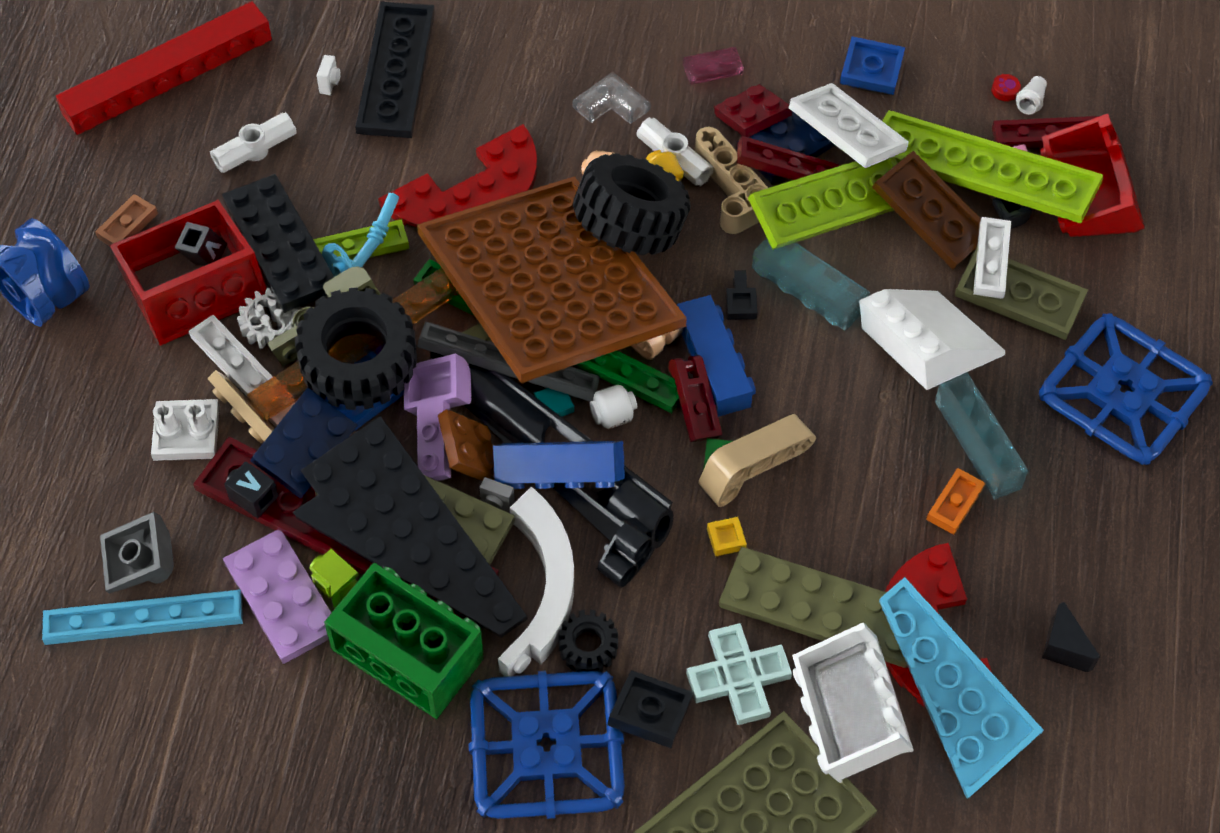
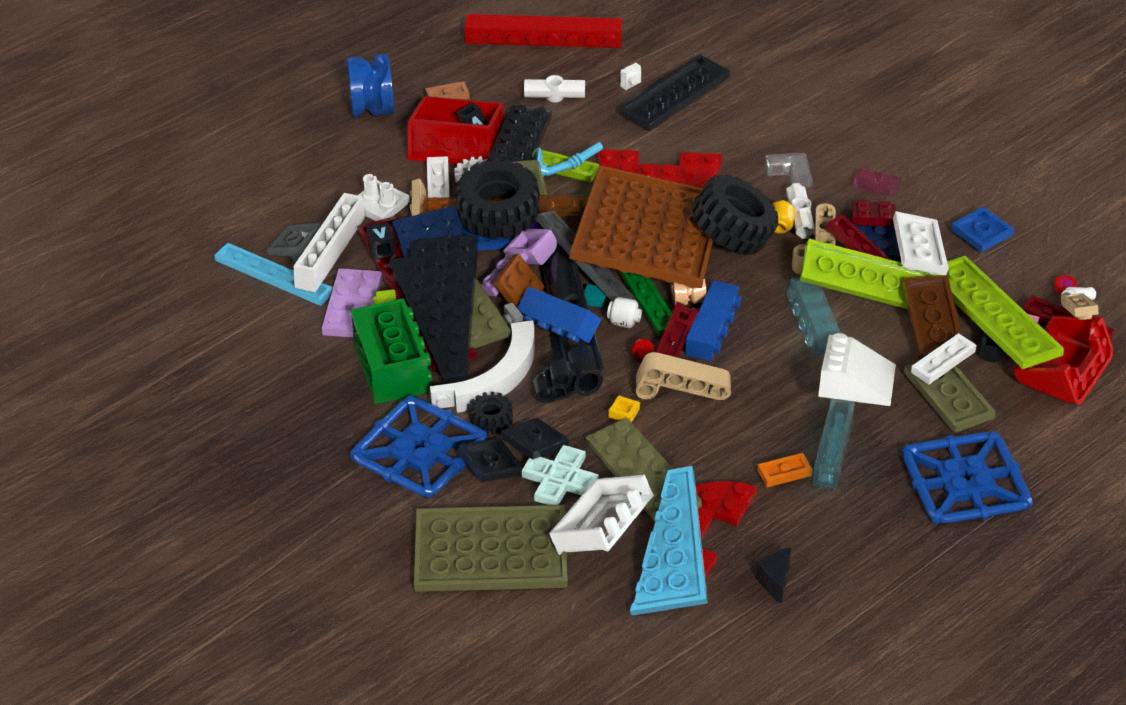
camera: 40 degrees right, 15 degrees down
black plate [726,270,758,320] -> none
none -> white brick [294,193,365,292]
none -> black plate [501,418,569,460]
none -> red plate [631,339,654,361]
none -> tan plate [1061,293,1099,320]

